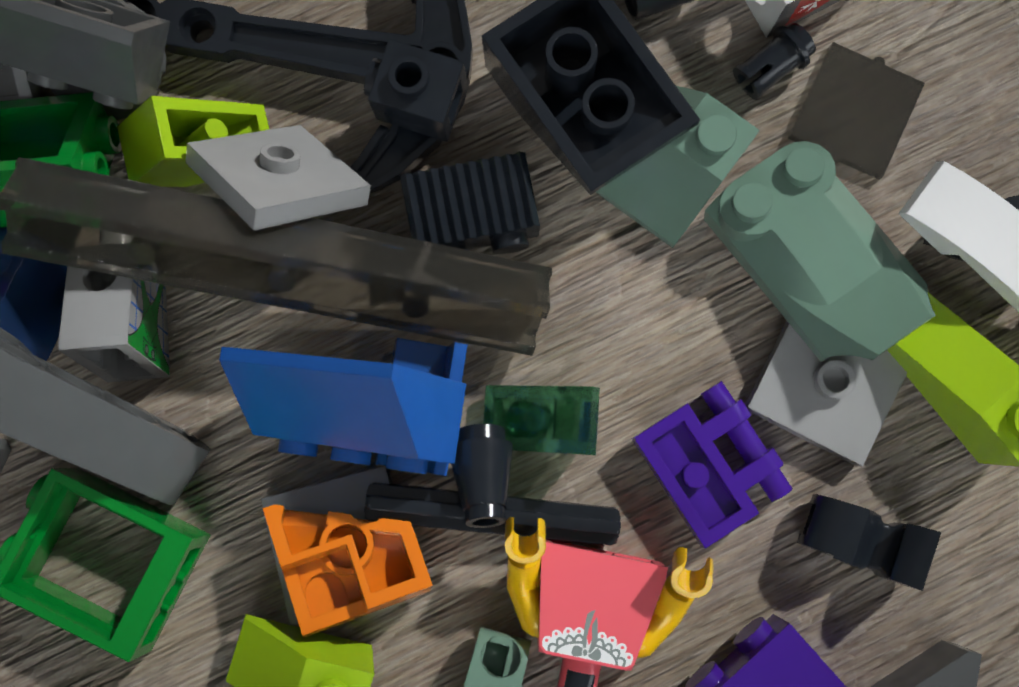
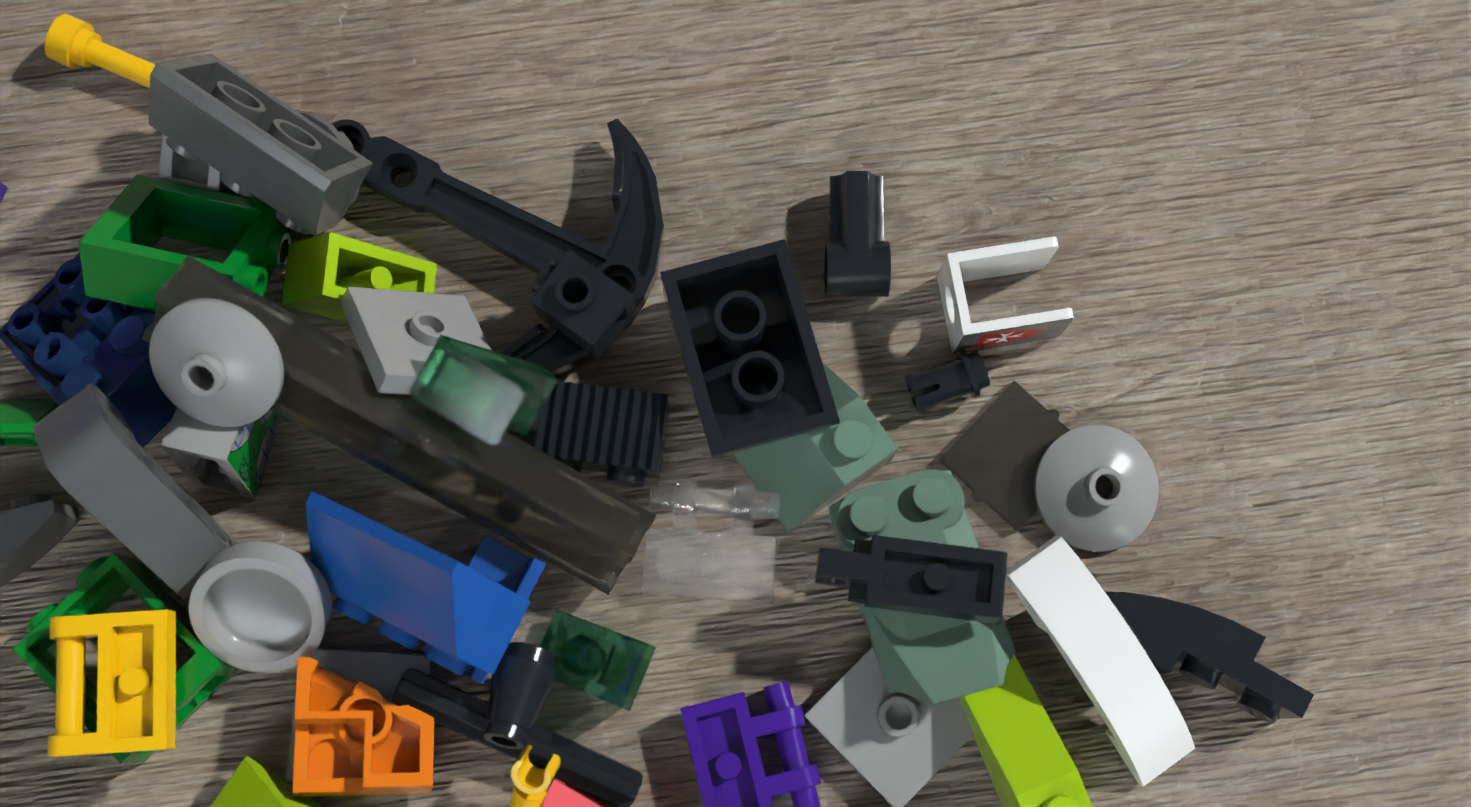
camera: 15 degrees right, 5 degrees down
none -> yellow plate [47,609,176,757]
none -> light grey dish [149,298,284,427]
none -> light grey piece [189,541,332,673]
none -> clear green slope [410,335,558,445]
none -> clear plate [642,480,780,605]
none -> black hinge [815,535,1008,624]
none -> light grey dish [1033,425,1159,552]

